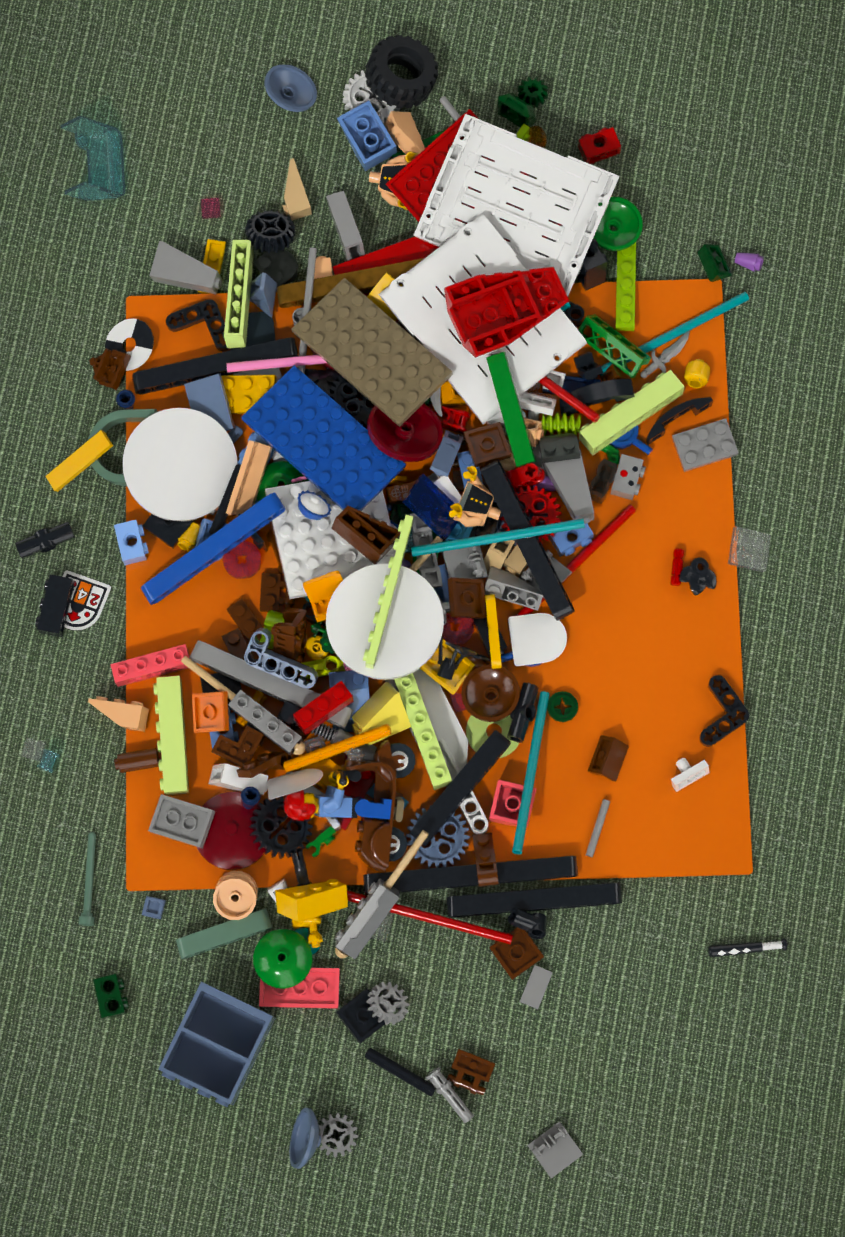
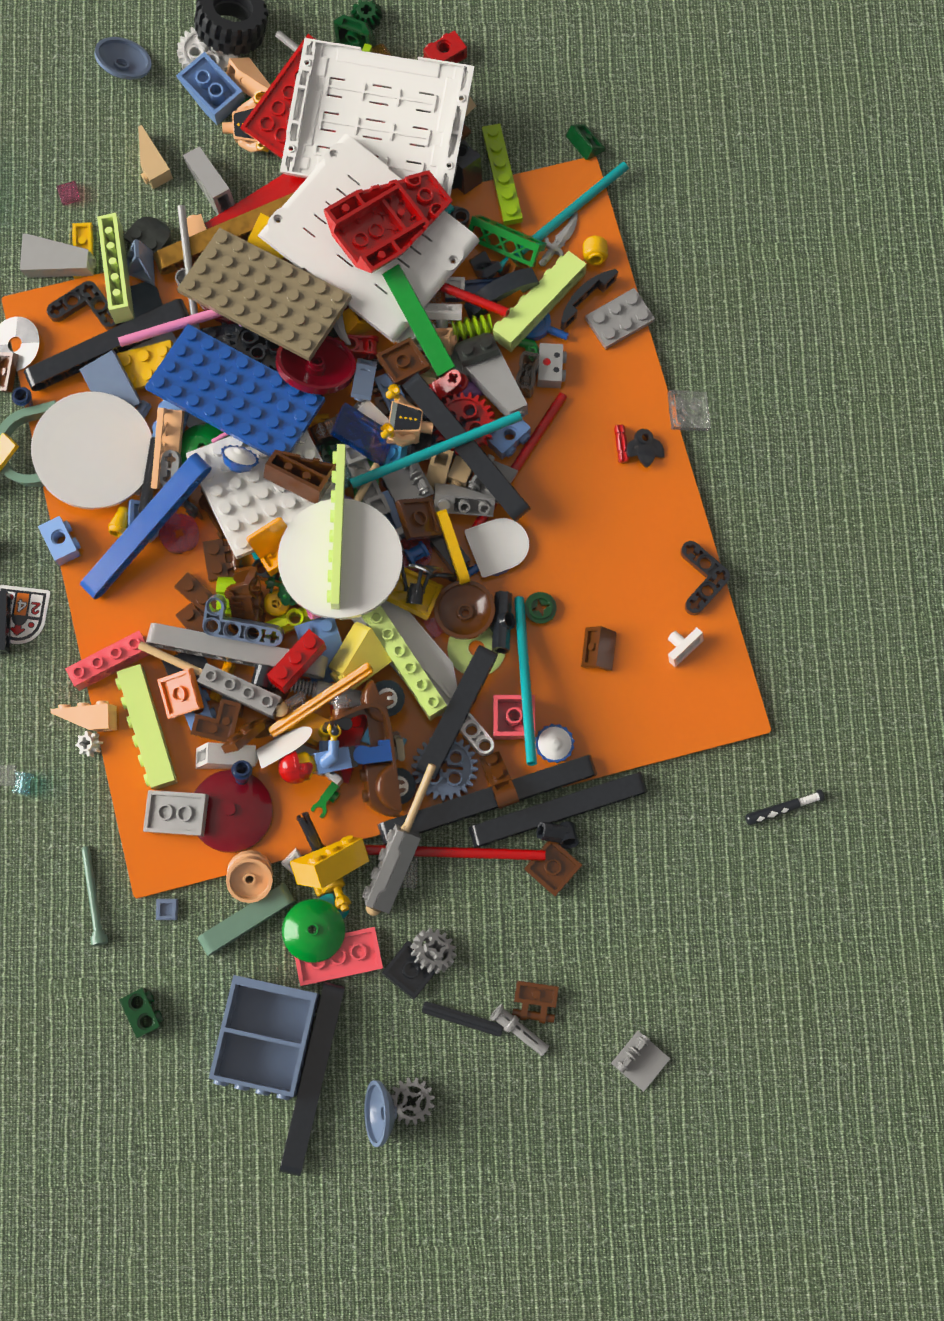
camera: 20 degrees left, 0 degrees up
reddish brown brick [114,748,159,773] -> none
black plate [142,514,195,549] -> none
black gear [245,209,295,254] -> none
black gear [249,796,313,859] -> none
light grey tile [520,965,553,1010] -> none
light grey piece [586,799,610,857] -> none
green dish [593,197,643,251] -> none
medium lavender cone [735,252,764,272] -> none
none -> white gear [76,731,103,757]
none -> light grey beam [160,450,182,486]
none -> black beam [279,981,345,1176]
none -> blue bush [403,540,430,564]
none -> white piece [535,724,575,763]

